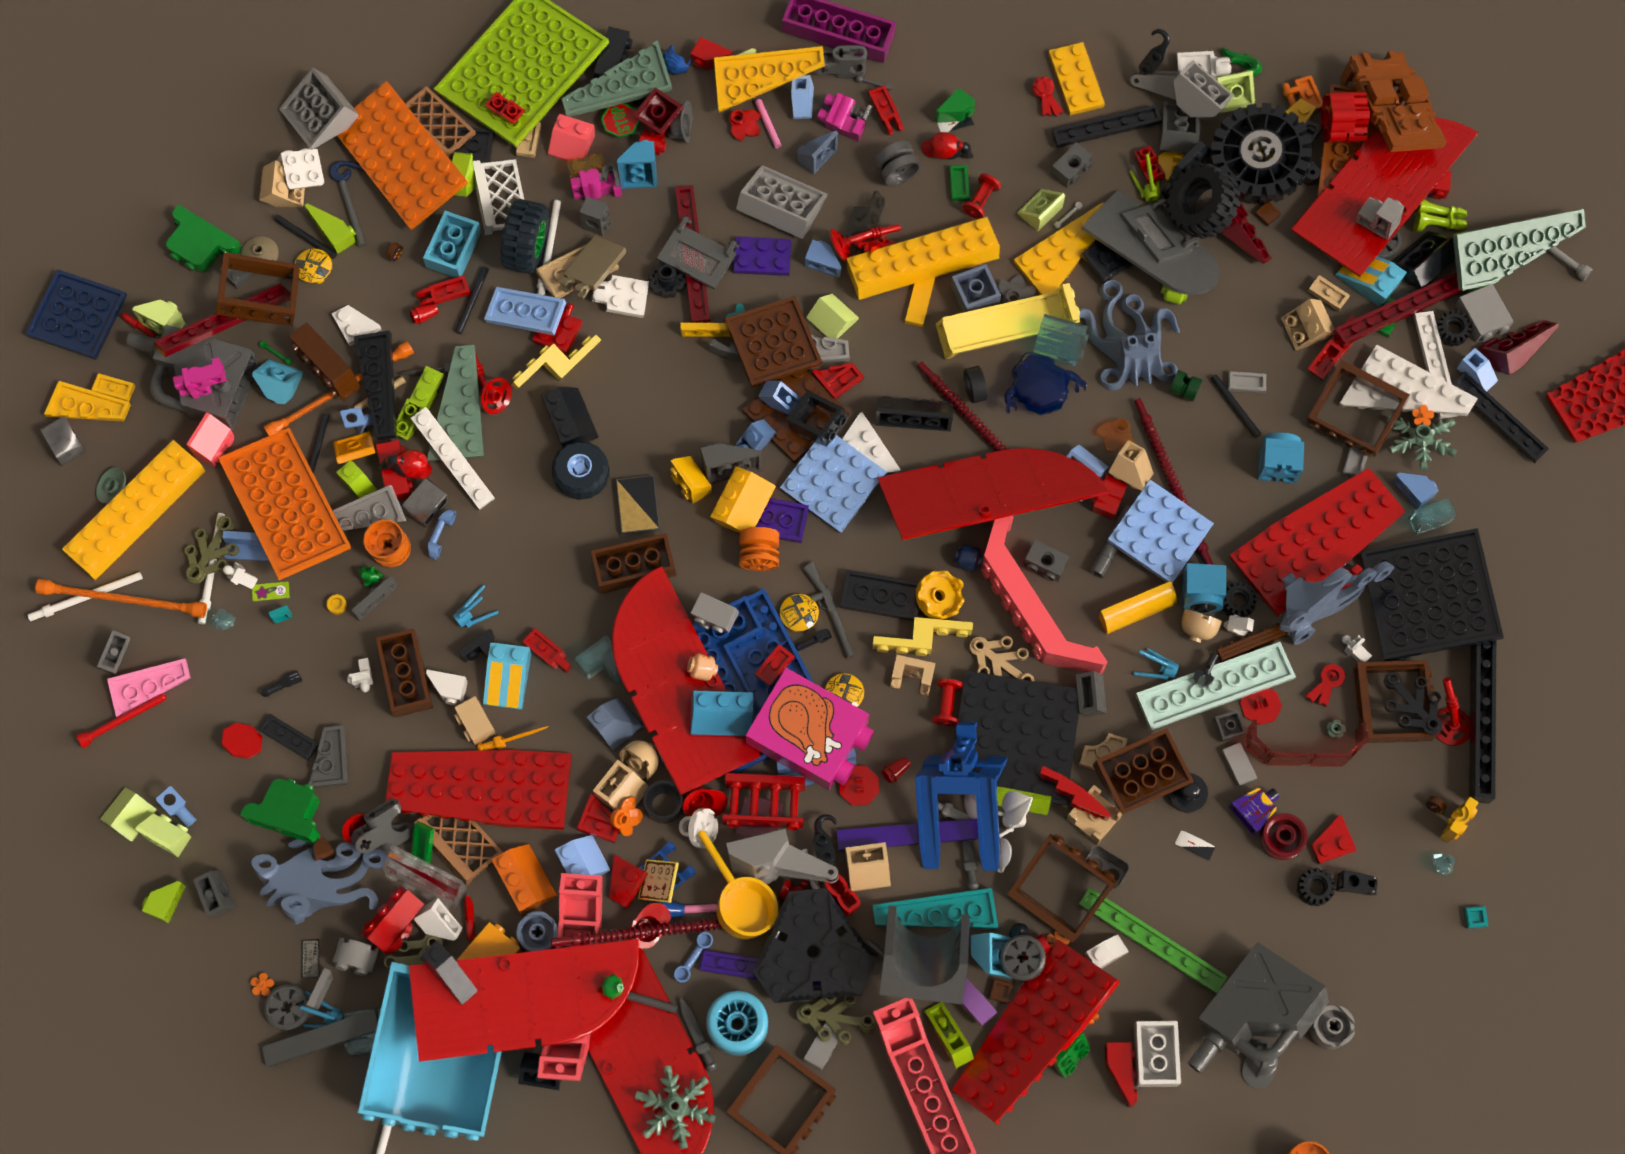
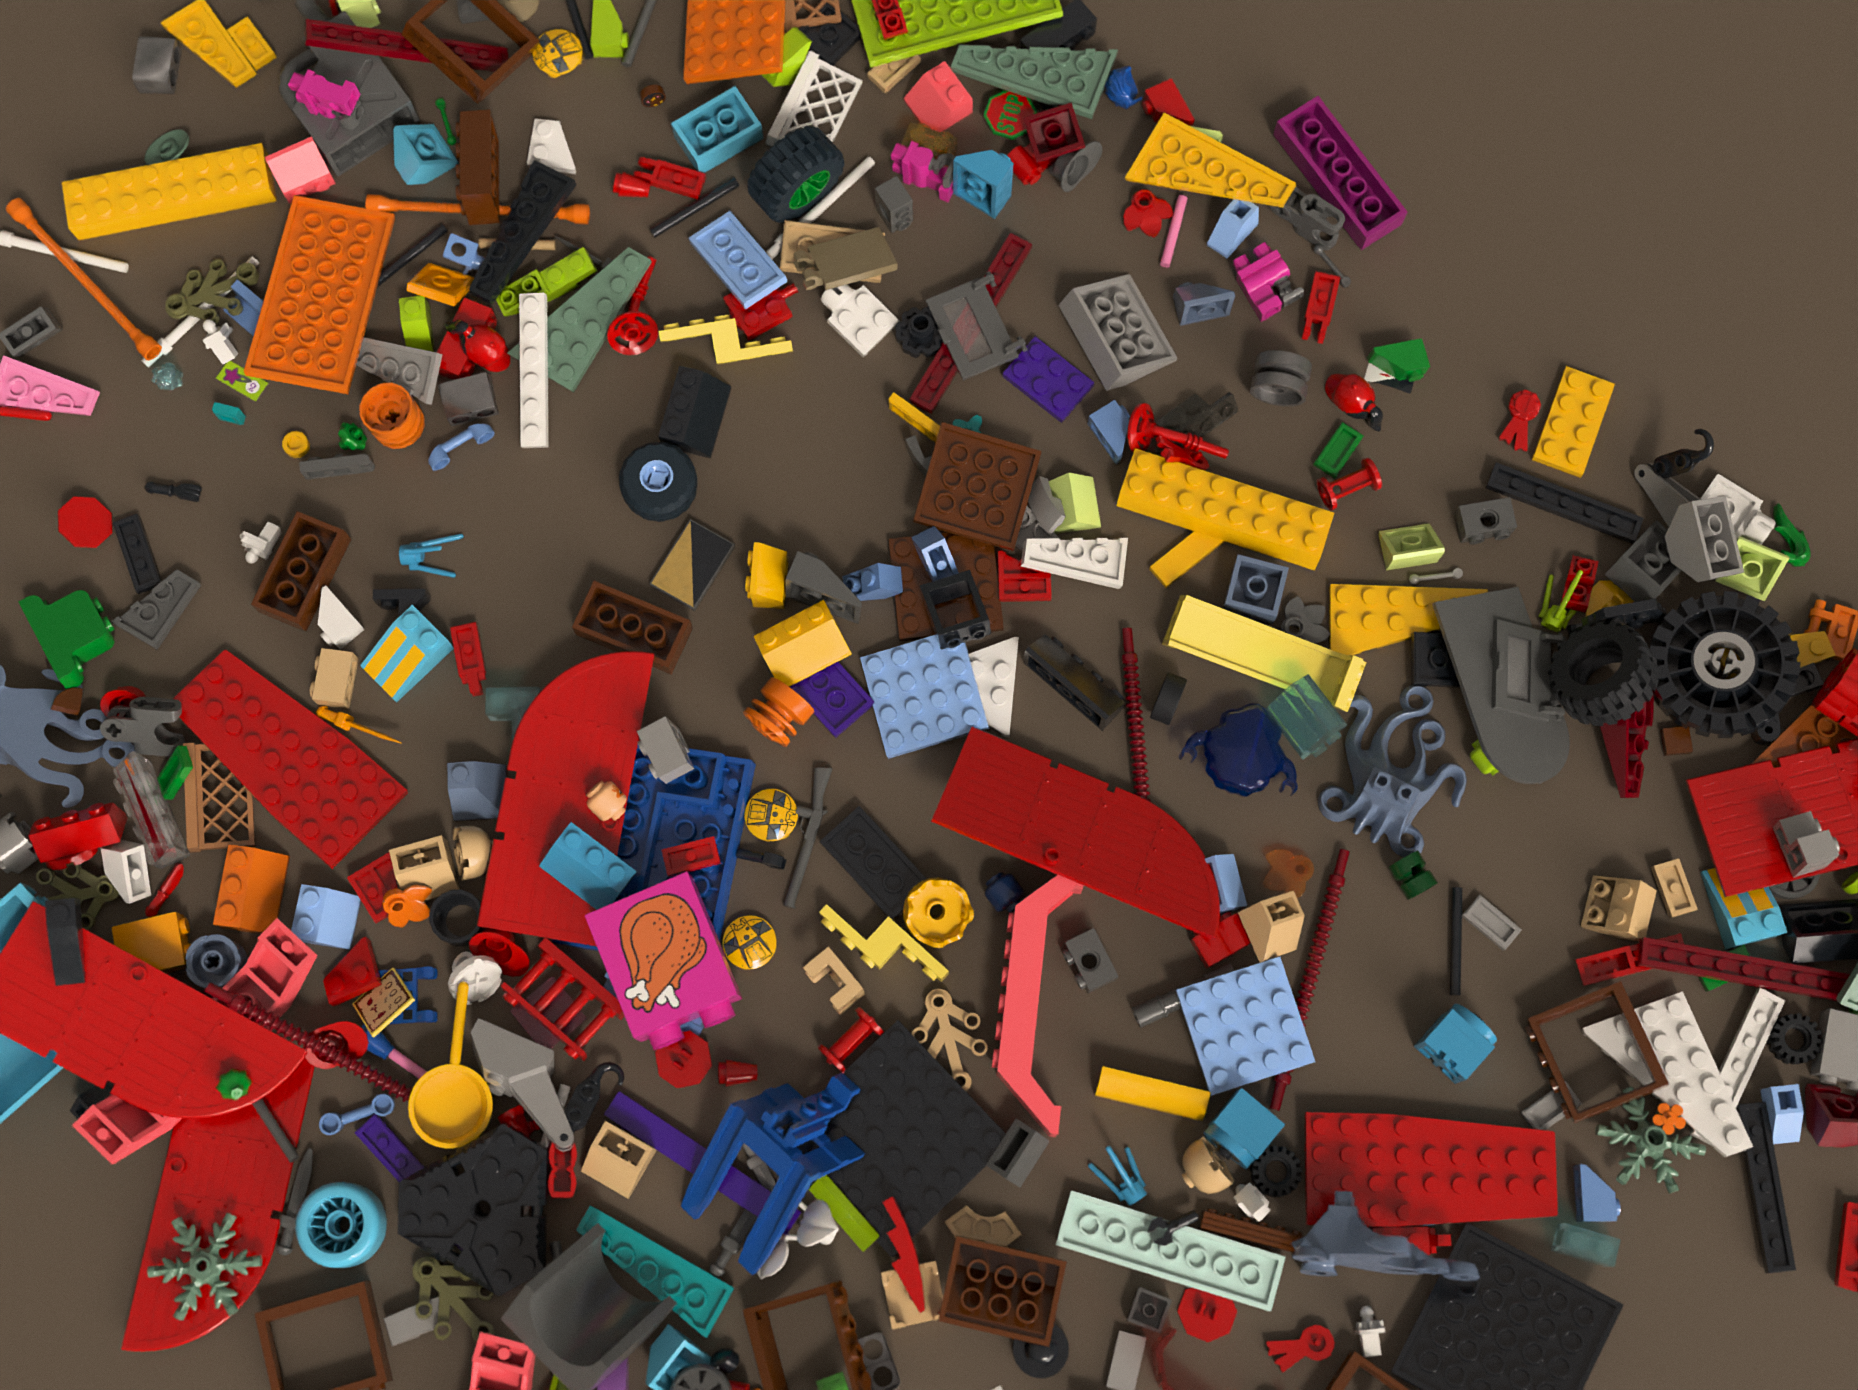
camera: 40 degrees right, 5 degrees up
none -> white wing [1021,538,1128,589]
none -> light grey slope [1028,476,1066,534]

